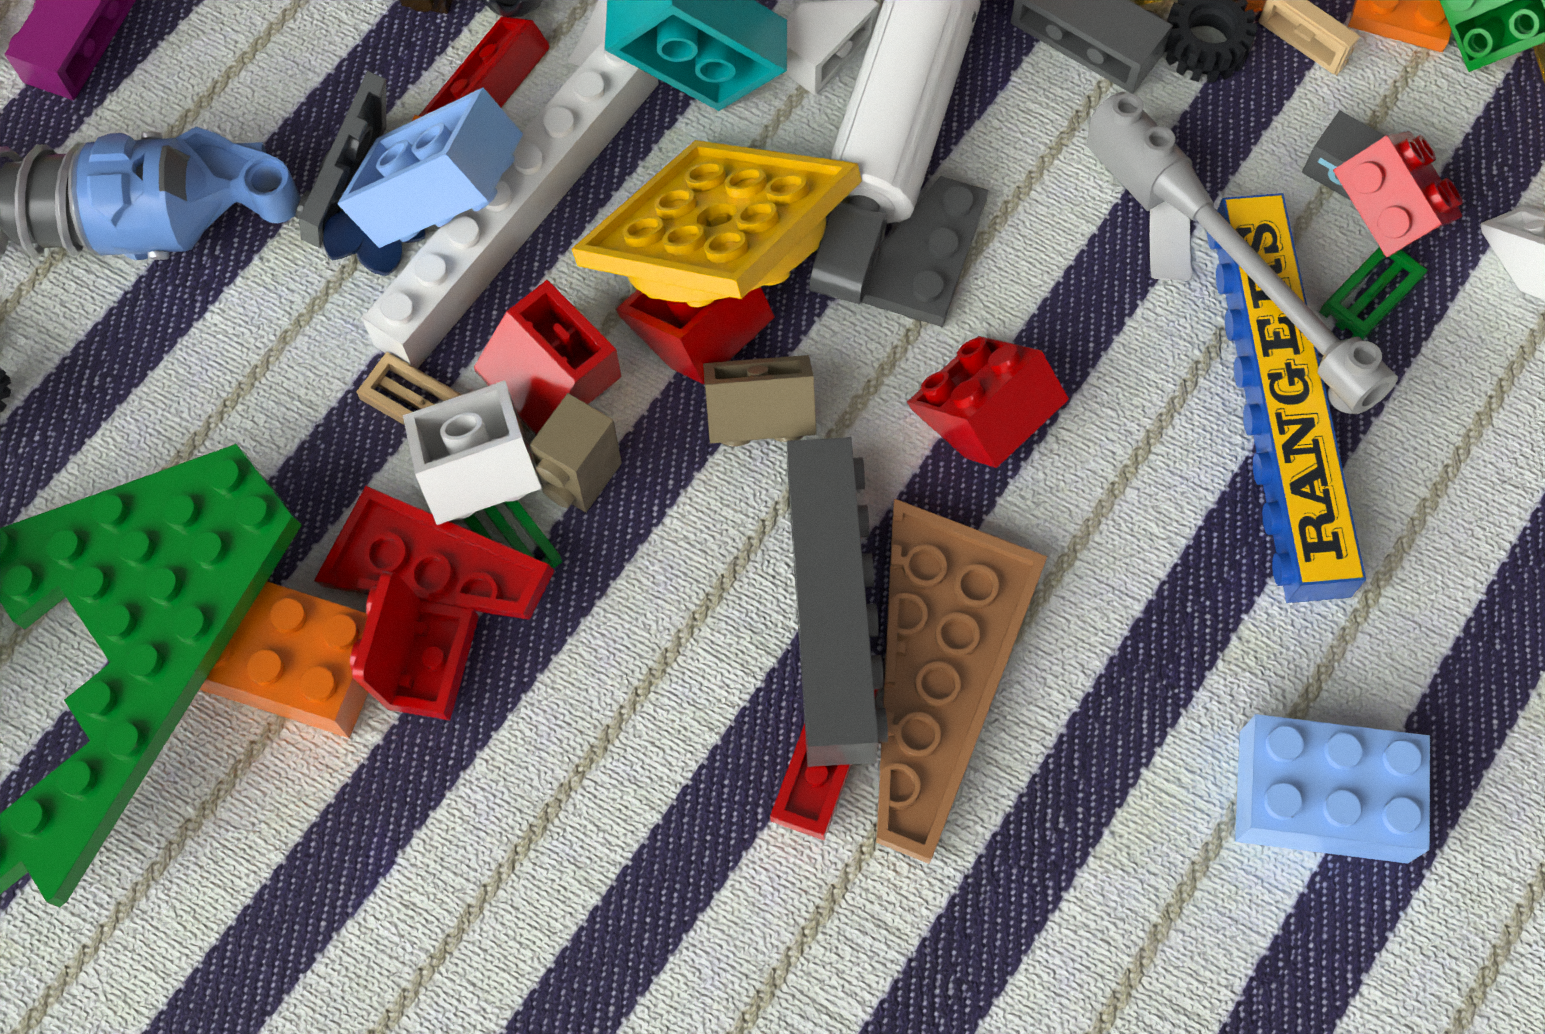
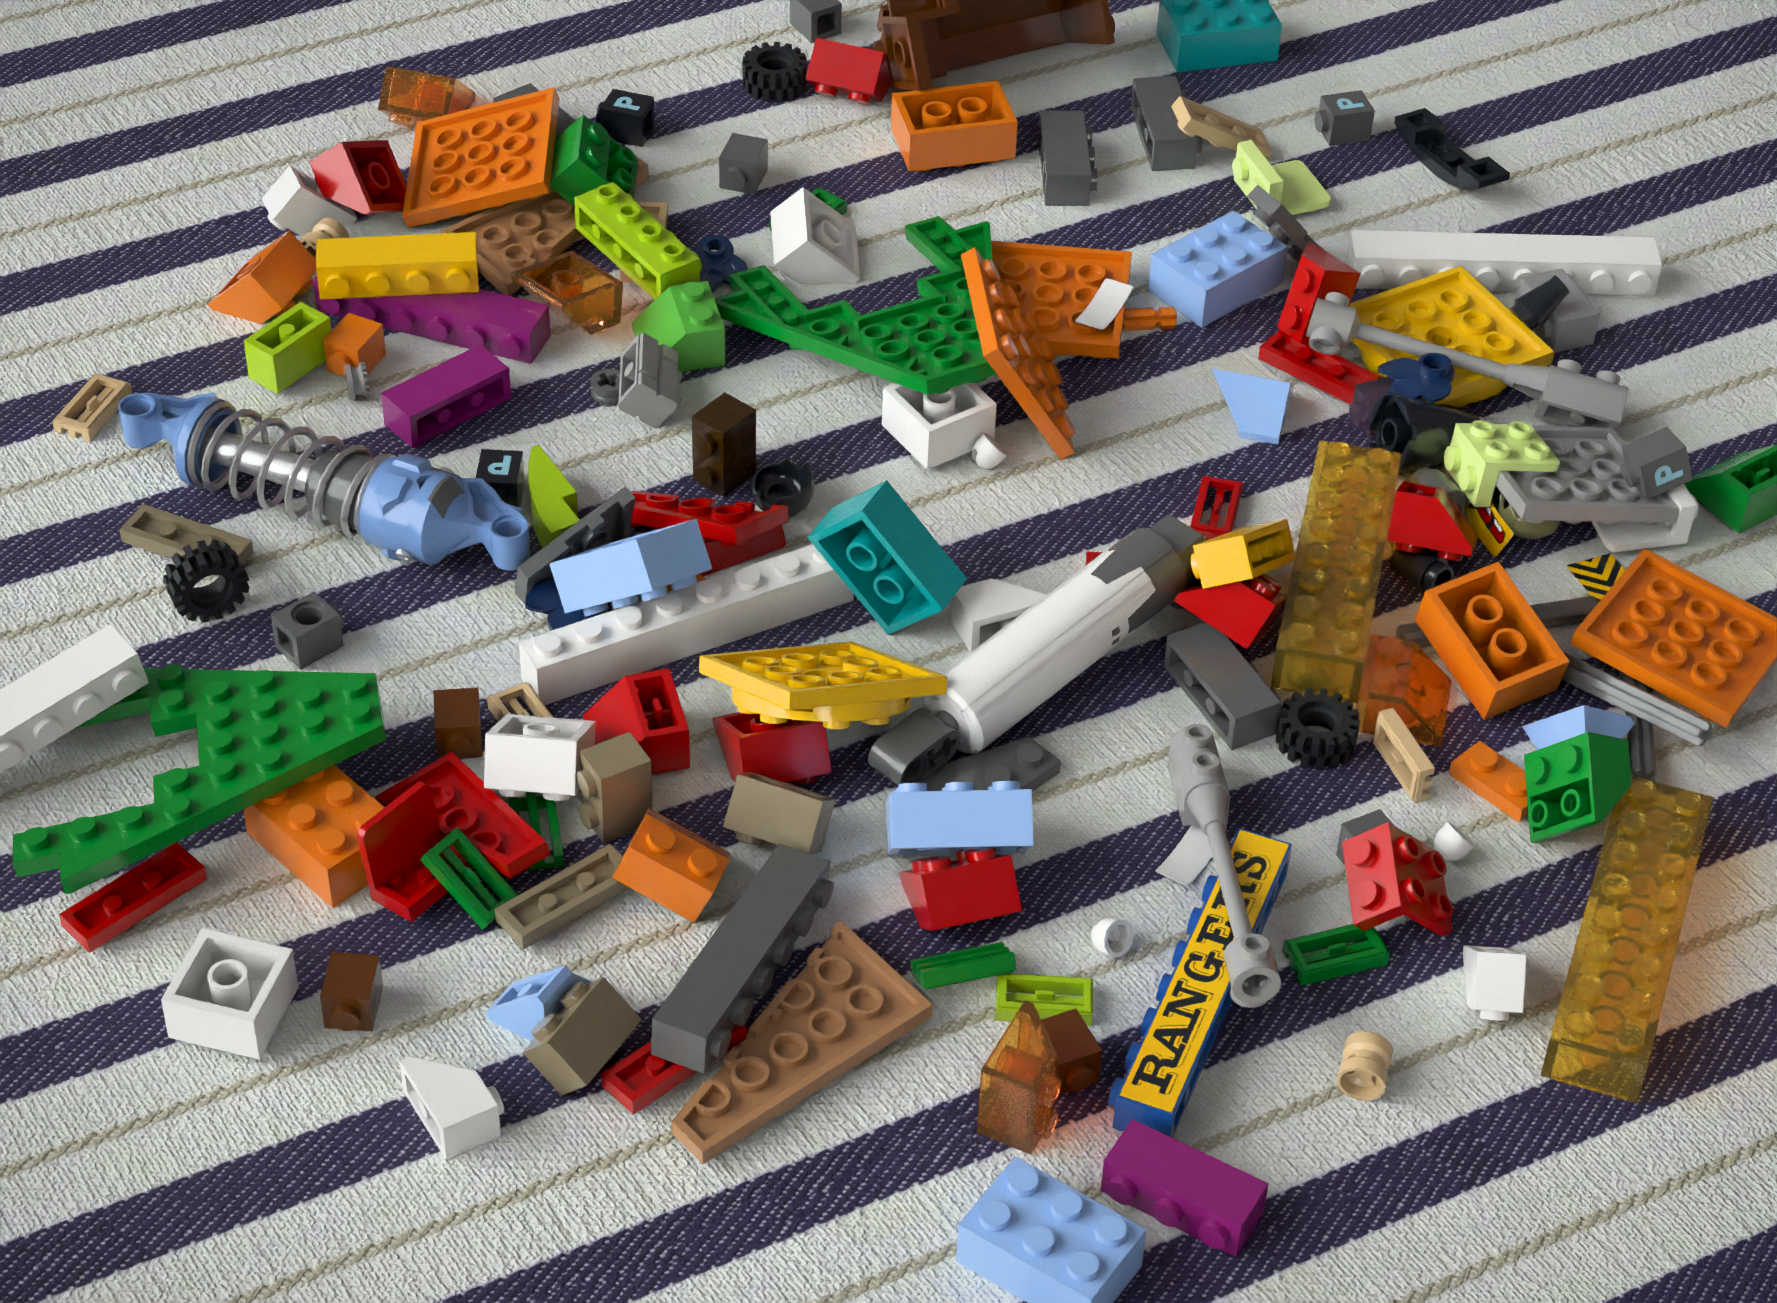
camera: 25 degrees right, 25 degrees down
none -> red plate [59,842,207,953]
none -> white brick [161,928,298,1060]
none -> dark grey brick [271,592,344,670]
none -> reddish brown brick [320,952,383,1031]
none -> white slope [400,1056,504,1161]
none -> green tile [420,827,518,930]
none -> reddish brown brick [433,687,483,759]
none -> black brick [476,449,525,508]
none -> light blue slope [484,965,592,1042]
none -> dark tan plate [495,844,630,949]
none -> dark tan brick [523,977,642,1096]
none -> lime slope [528,444,580,548]
none -> red wing [603,491,788,547]
none -> orange slope [612,808,730,923]
none -> light blue brick [886,781,1034,856]
none -> green tile [910,942,1017,990]
none -> clear orange slope [977,1001,1061,1155]
none -> lime tile [995,973,1093,1026]
none -> reddish brown brick [1029,1008,1102,1096]
none -> white hinge [1091,917,1133,957]
none -> magenta brick [1100,1119,1269,1257]
none -> tan wheel [1337,1031,1393,1101]
none -> white hinge [1434,821,1475,861]

